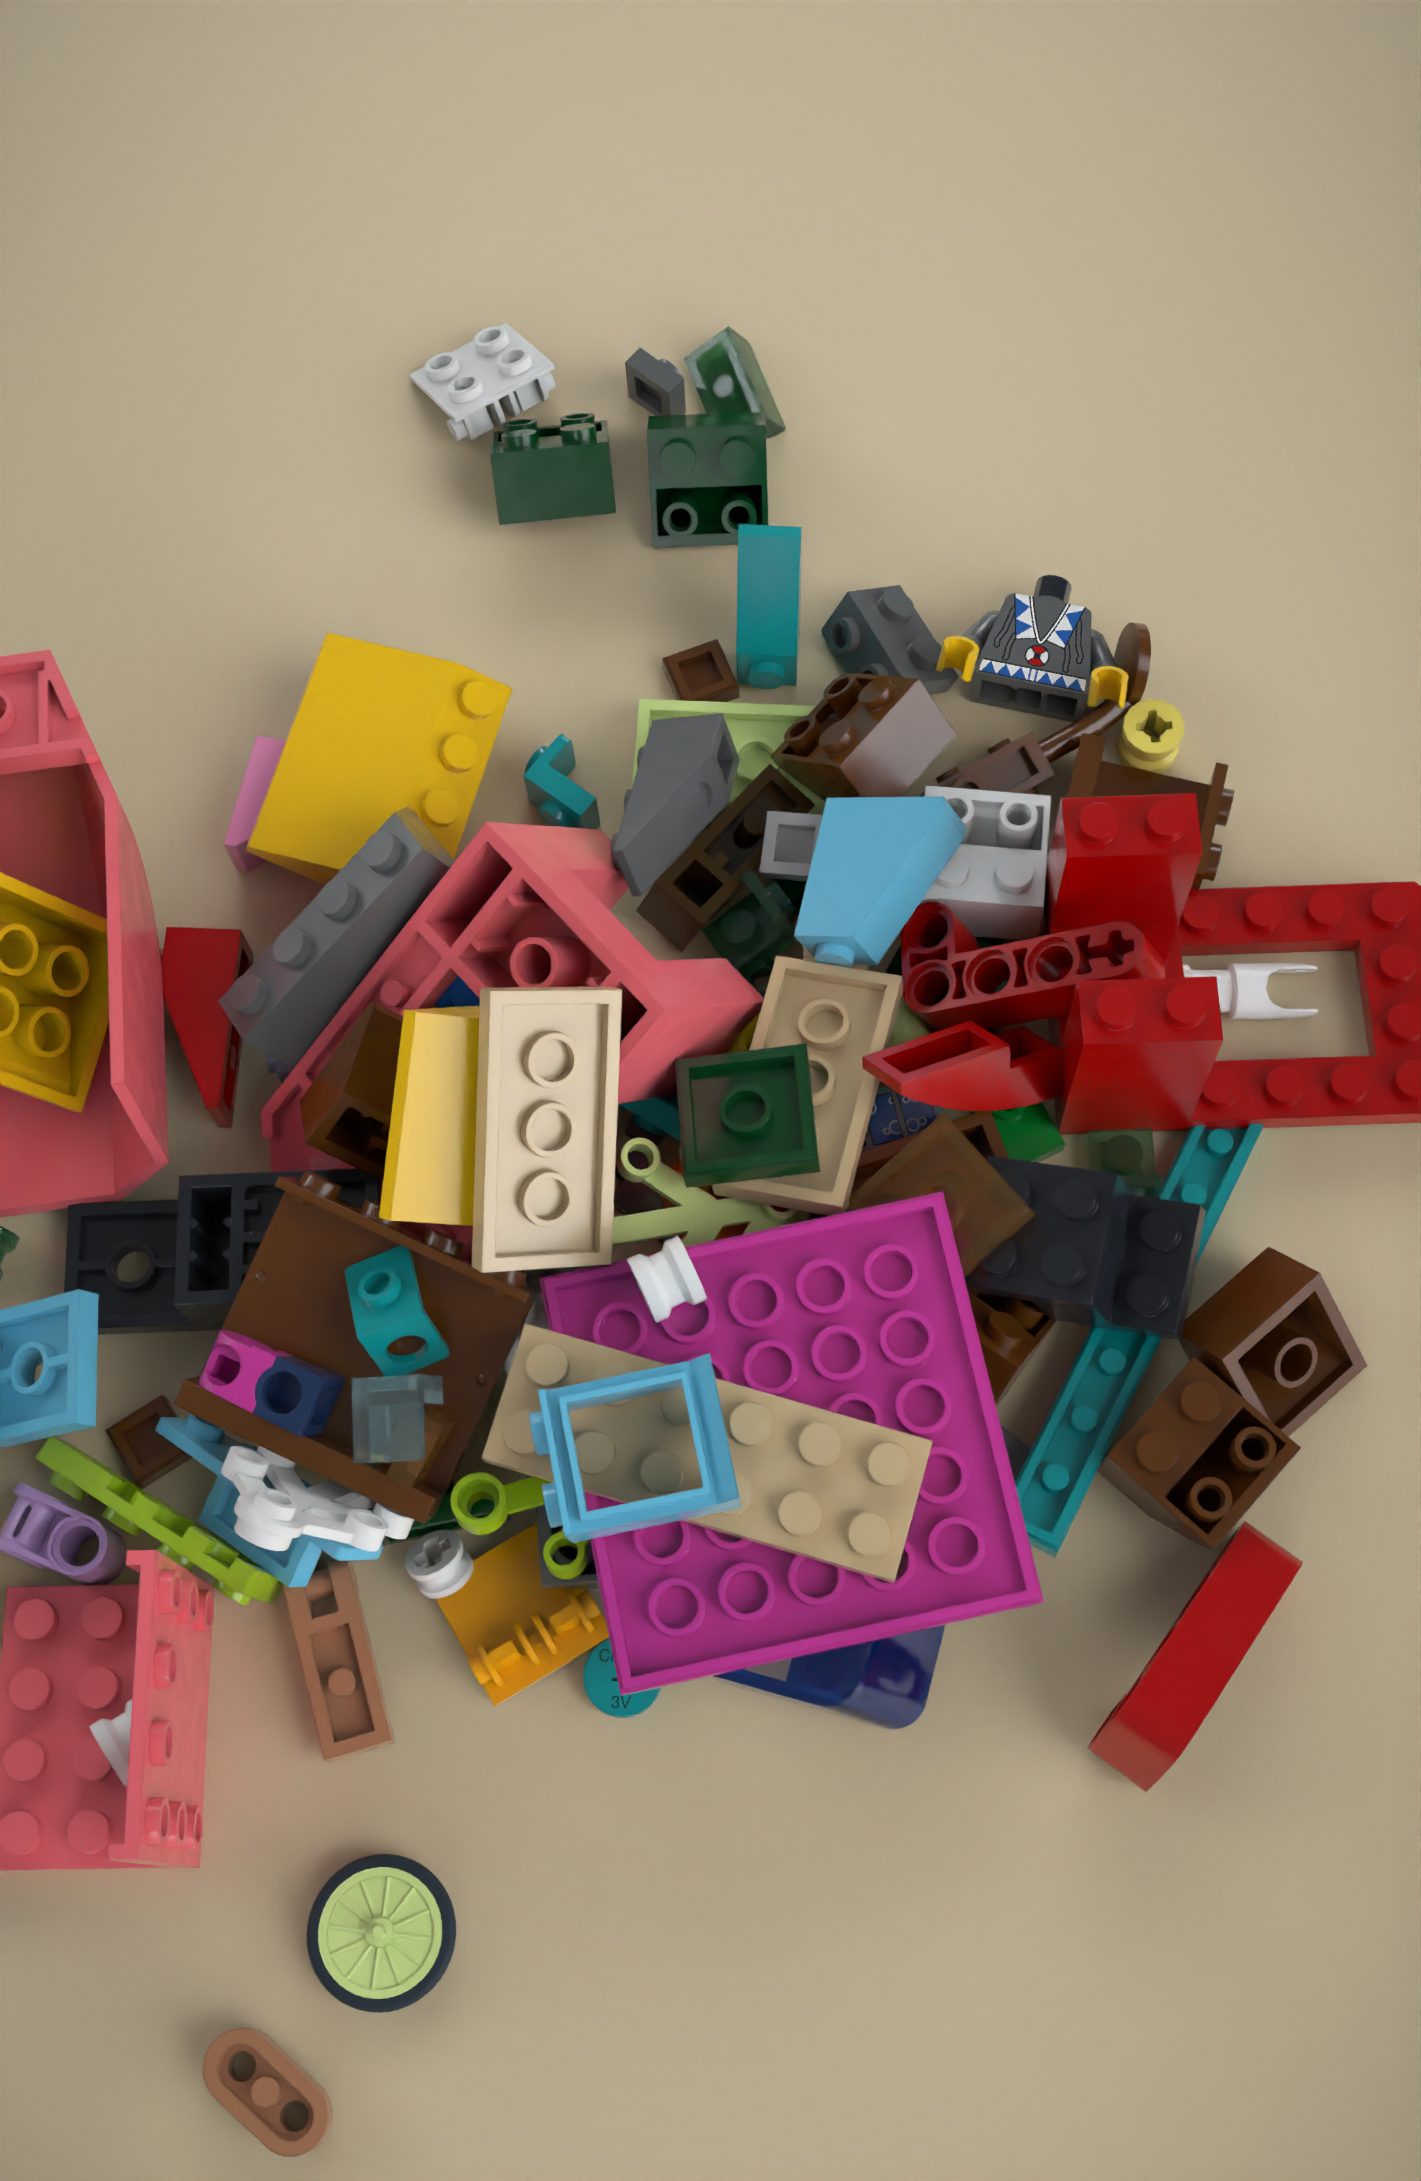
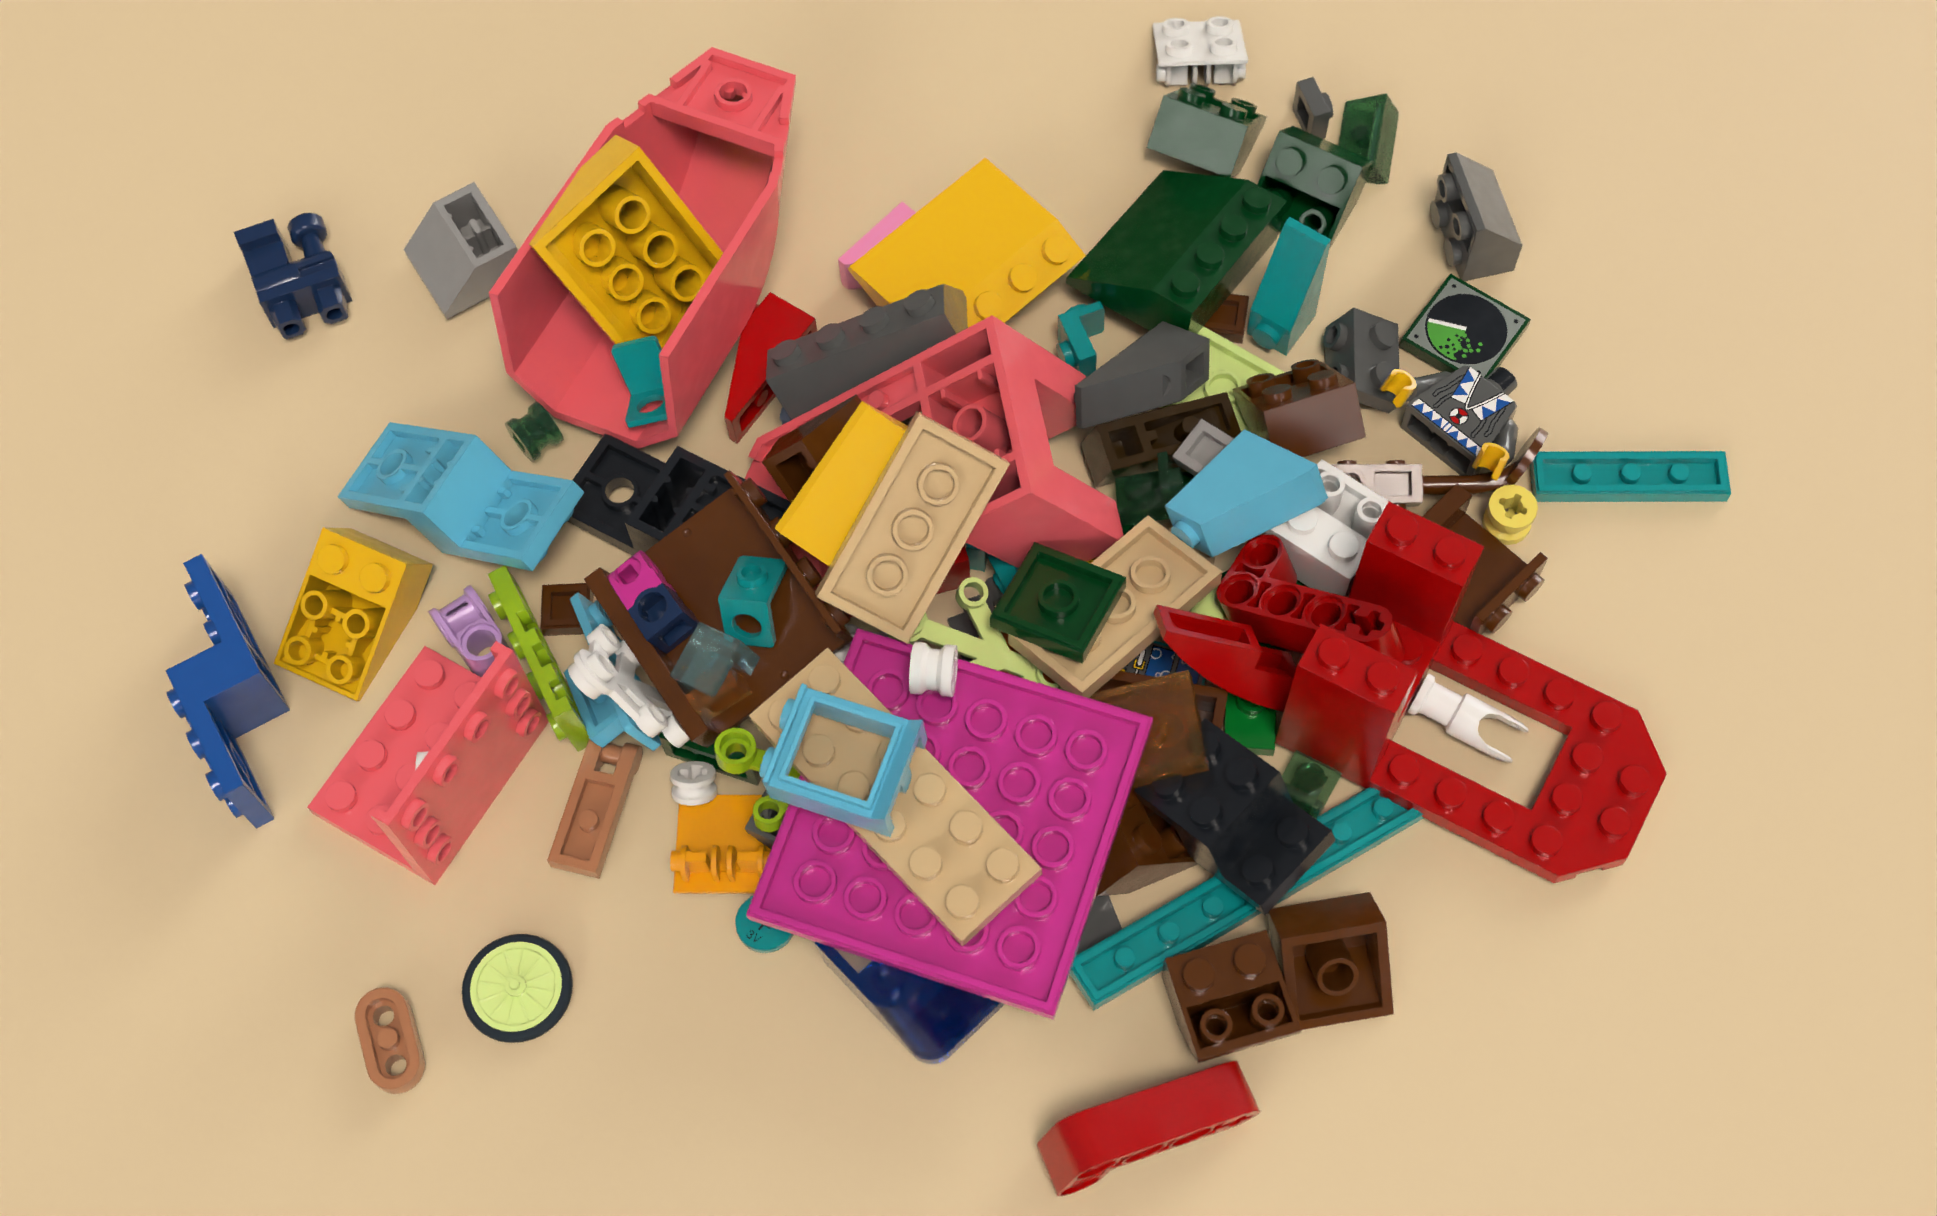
camera: 30 degrees right, 5 degrees down
none -> teal bracket [611,336,667,428]
none -> dark green slope [1066,170,1287,334]
none -> tile [1399,273,1531,378]
none -> dark grey slope [1430,152,1523,281]
none -> teal tile [1529,451,1731,502]

